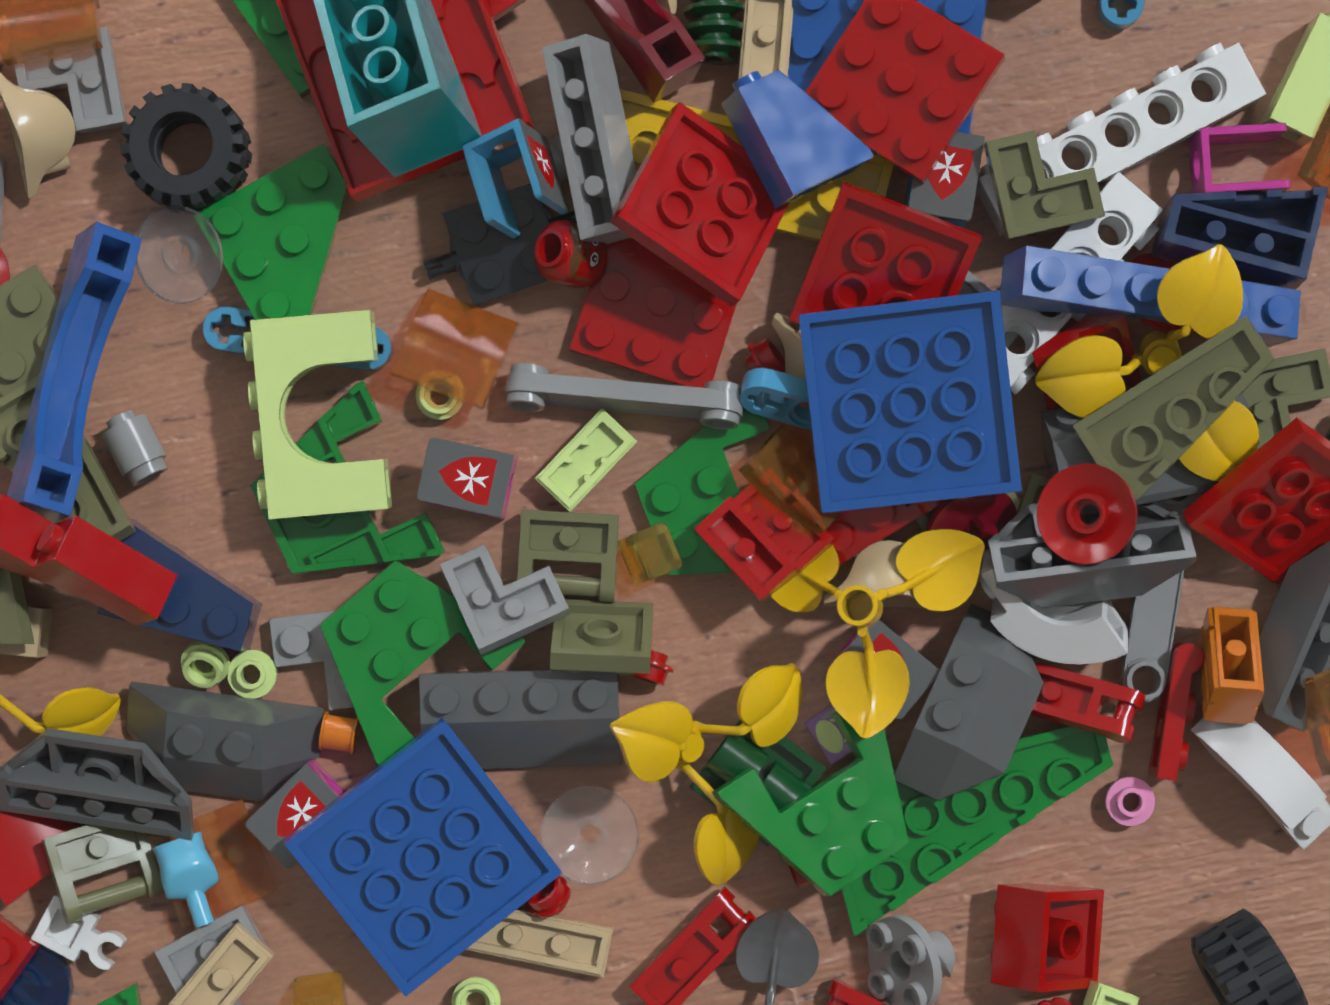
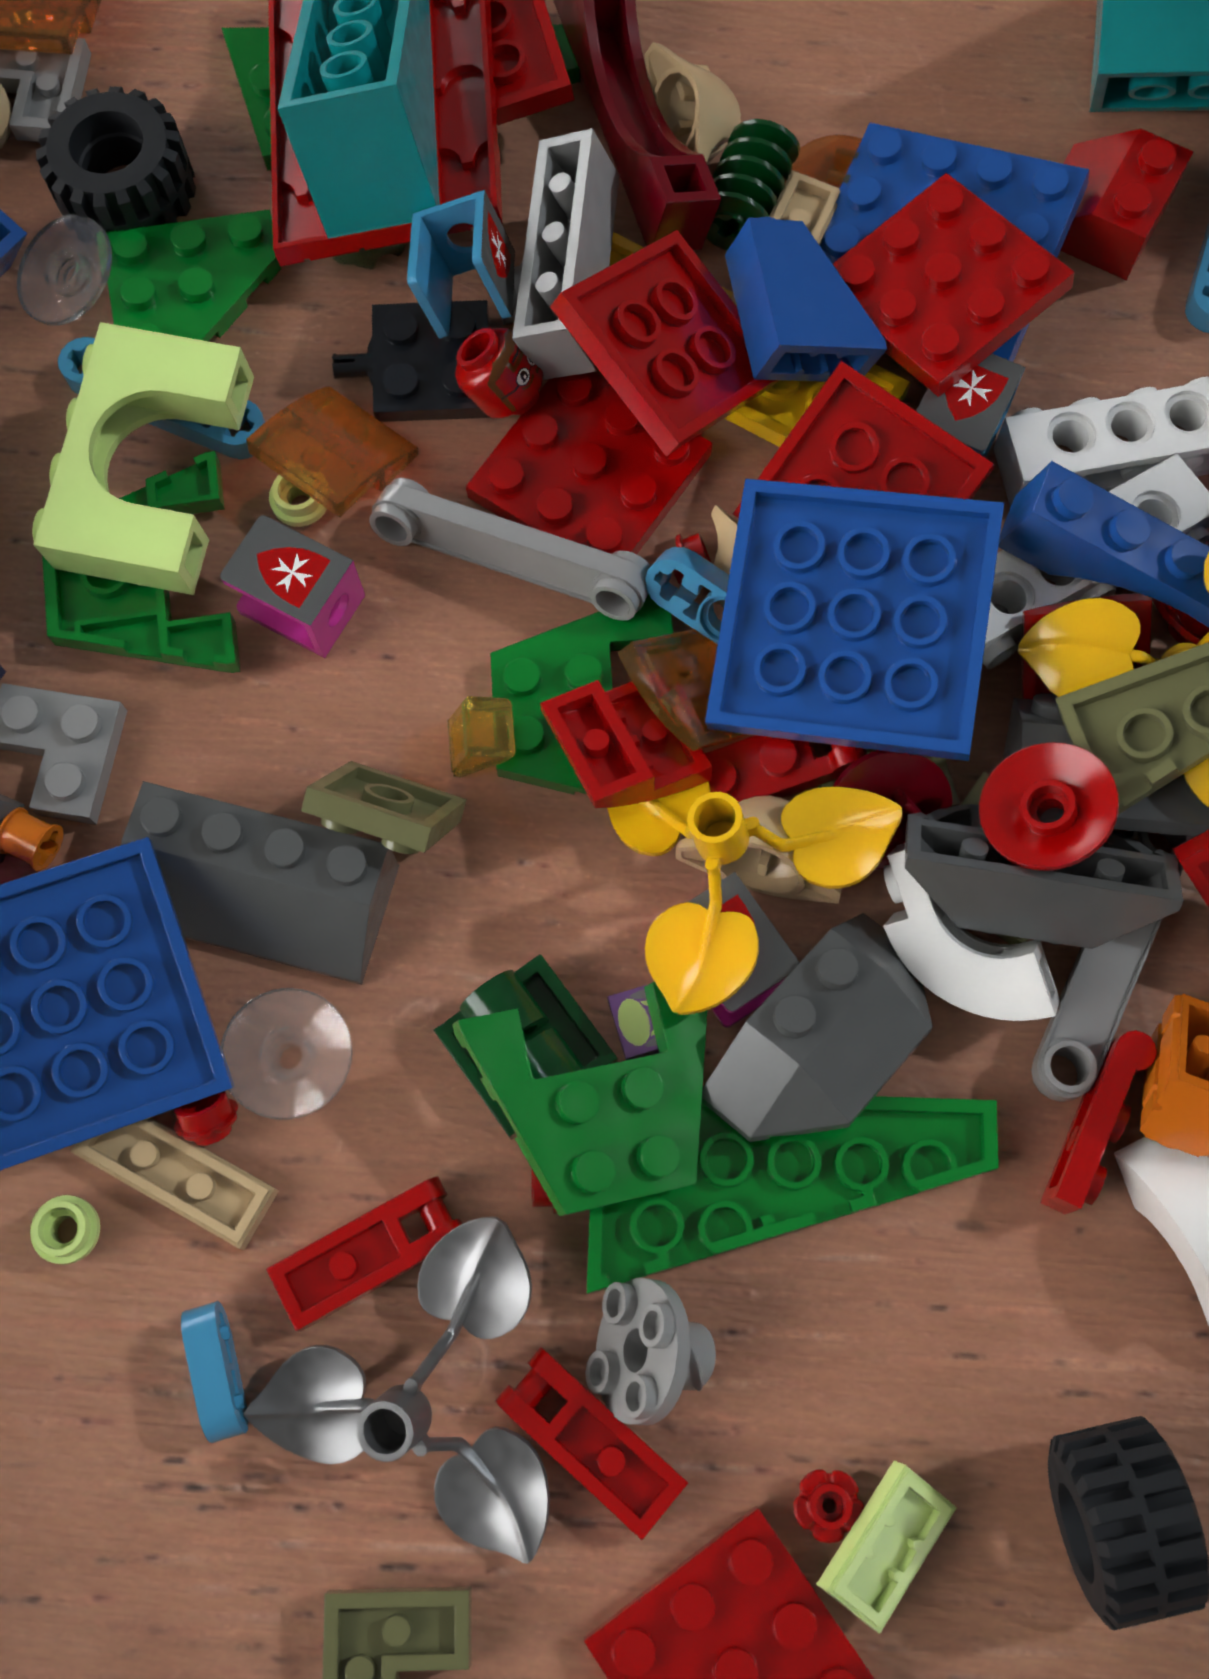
camera: 20 degrees right, 15 degrees down
green wing [319,560,526,766] -> none
light grey plate [440,544,571,655] -> none
olive plate [517,509,619,603] -> none
yellowish green plate [535,408,637,512] -> none
yellow plant [609,663,803,886] -> none
red plate [630,650,674,686] -> none
olive plate [984,130,1105,240] -> none
red slope [991,883,1104,992] -> none
red plate [1030,662,1146,744] -> none
bright pink plate [1105,777,1155,826] -> none

